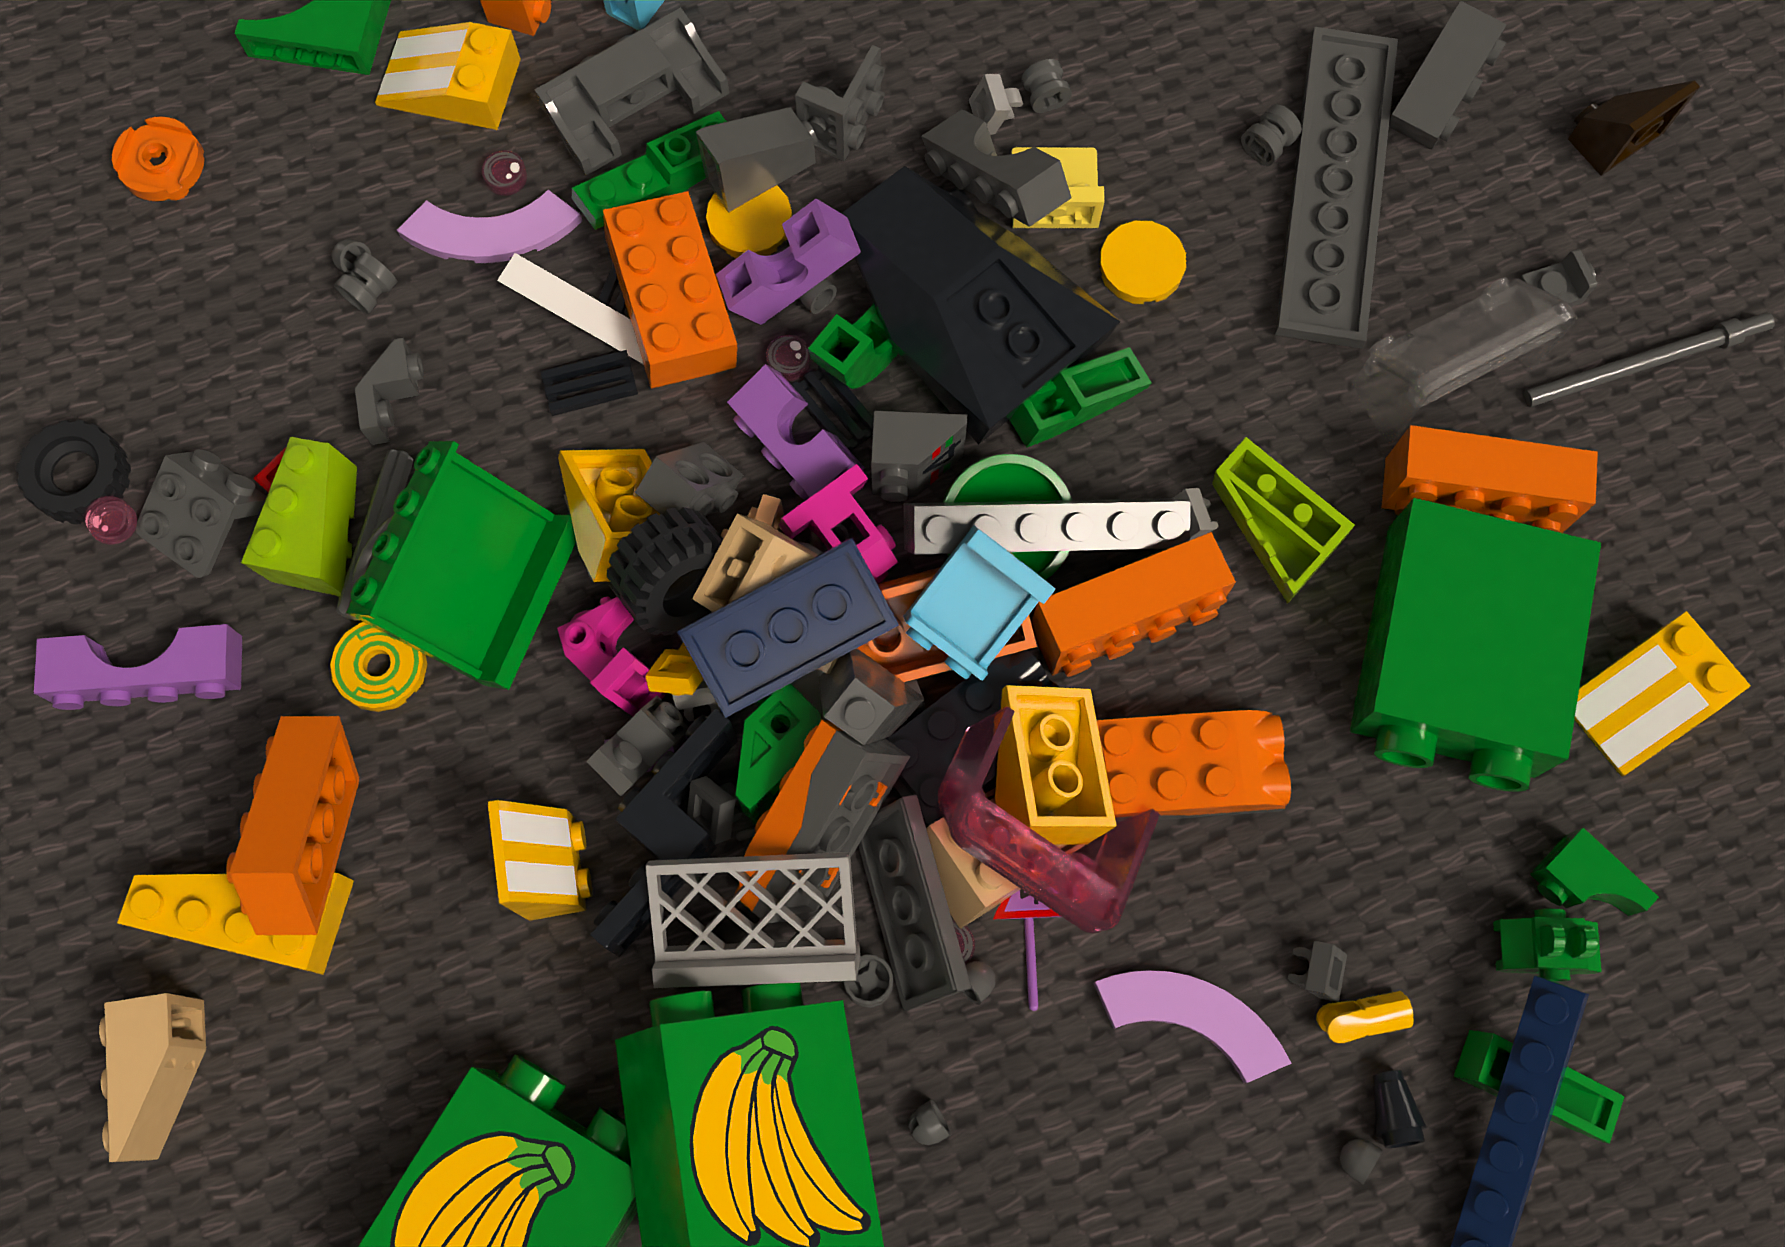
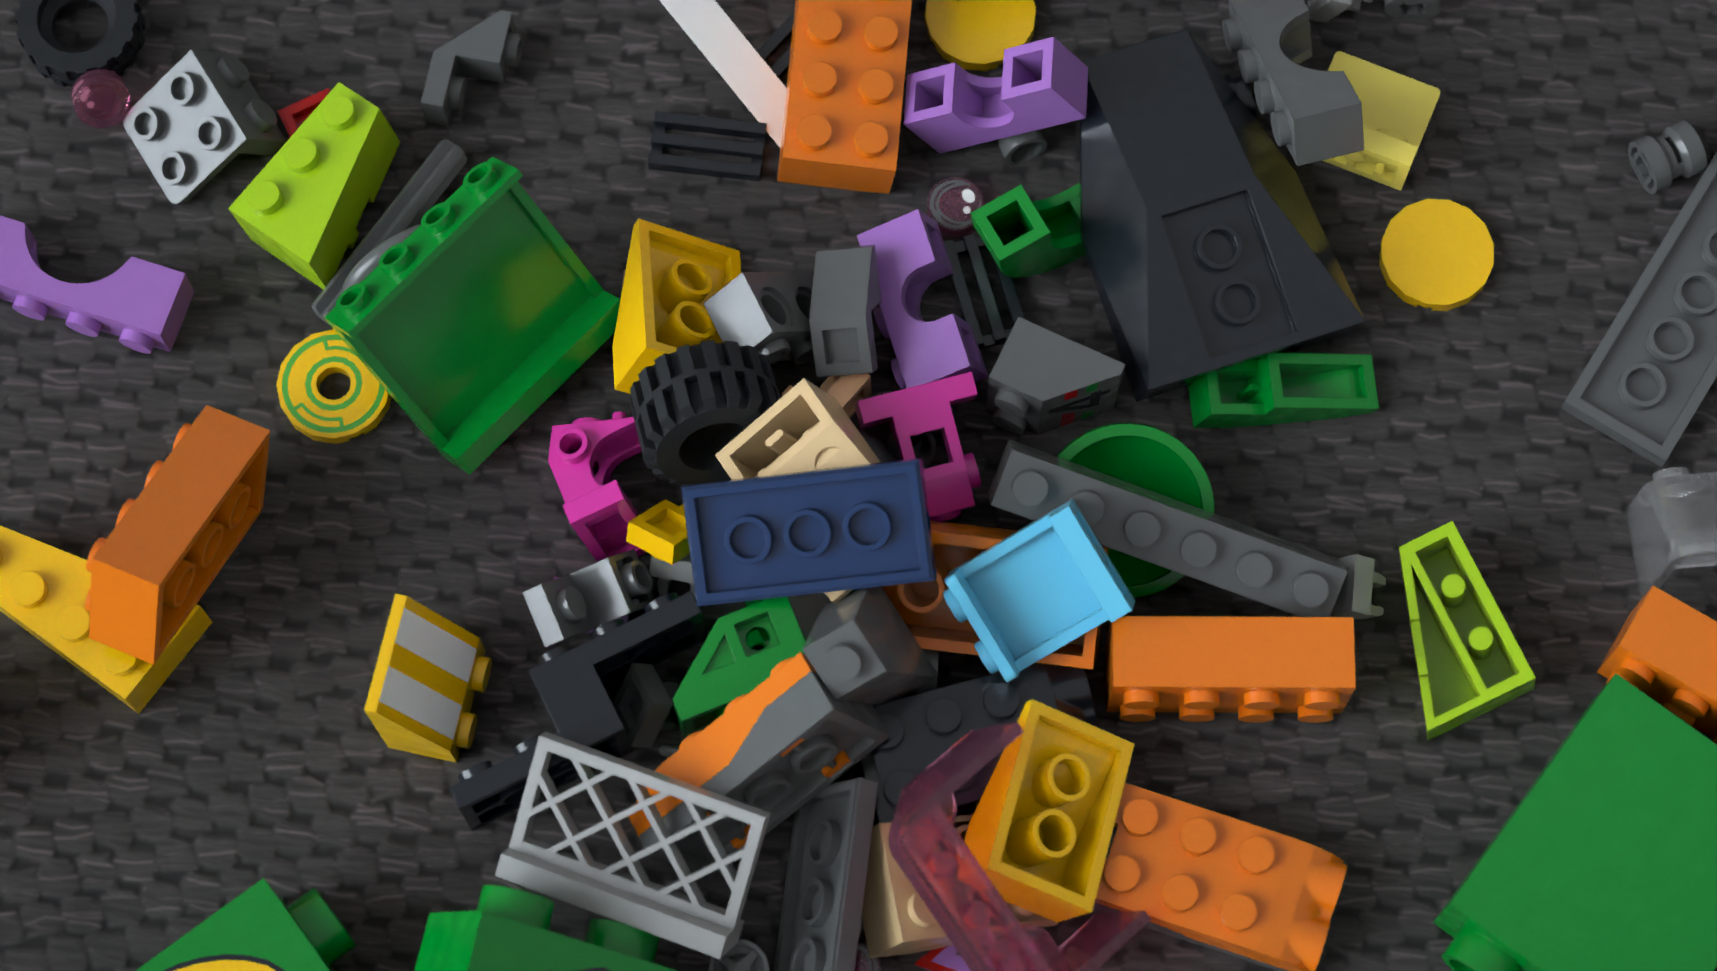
camera: 25 degrees right, 0 degrees up
none -> dark grey slope [809,245,882,377]

